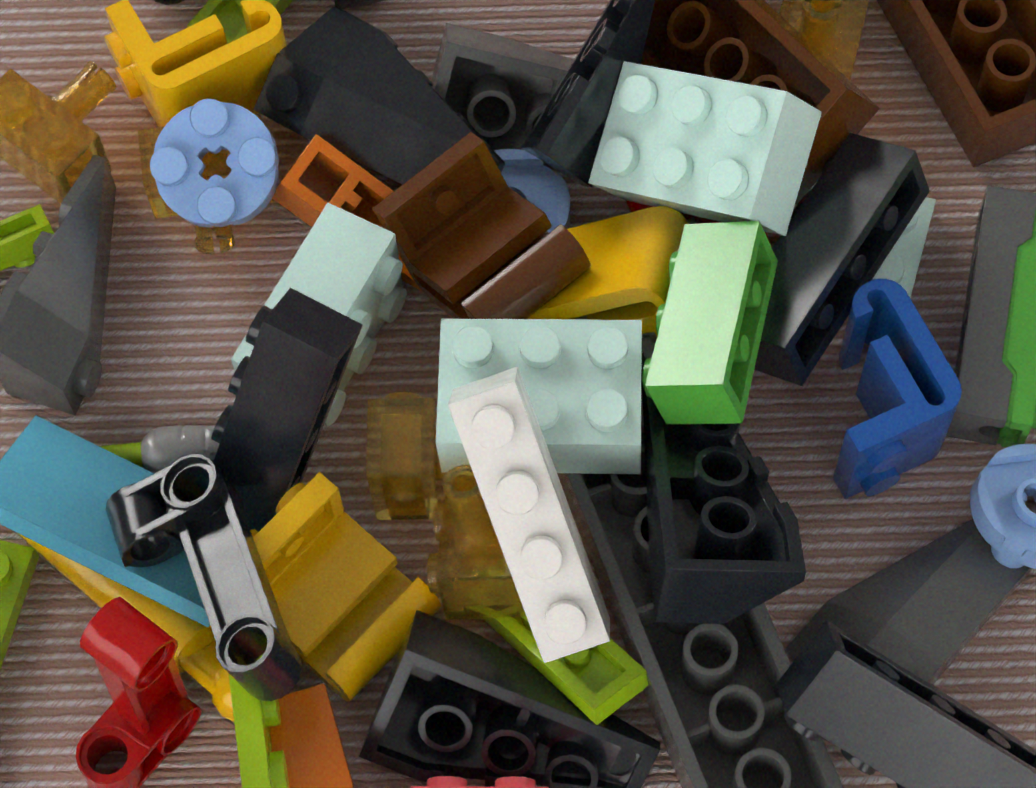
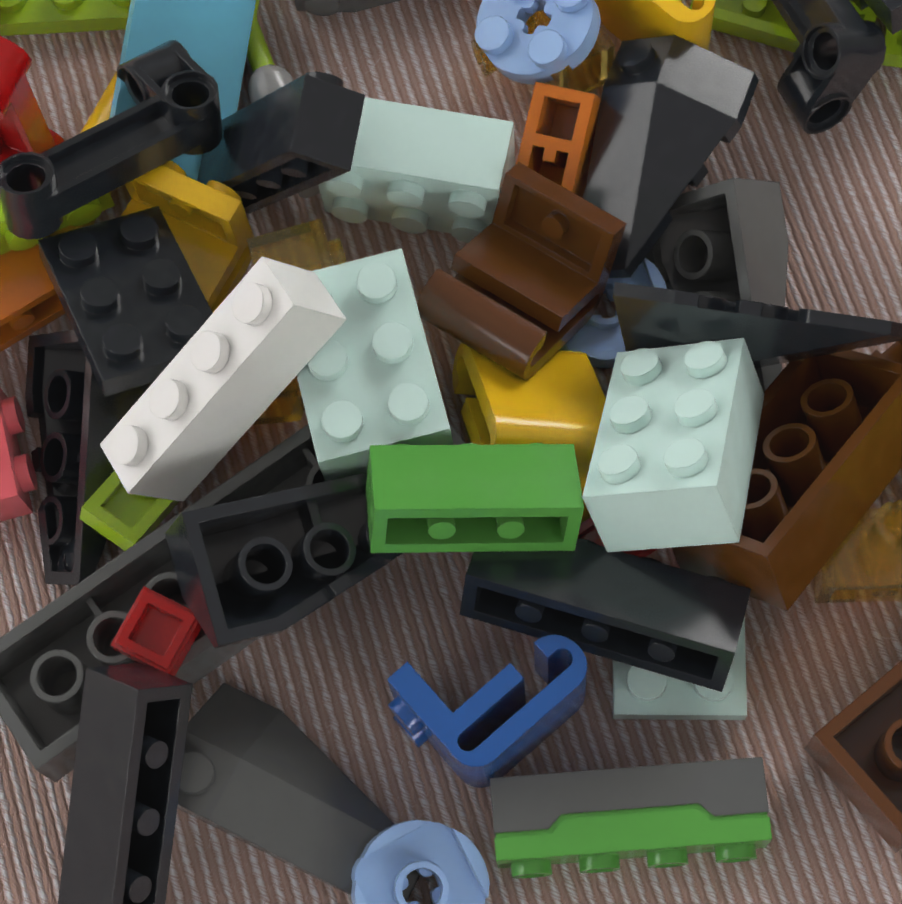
camera: 80 degrees right, 5 degrees up
none -> black plate [38,206,213,397]
none -> red tile [110,586,202,676]

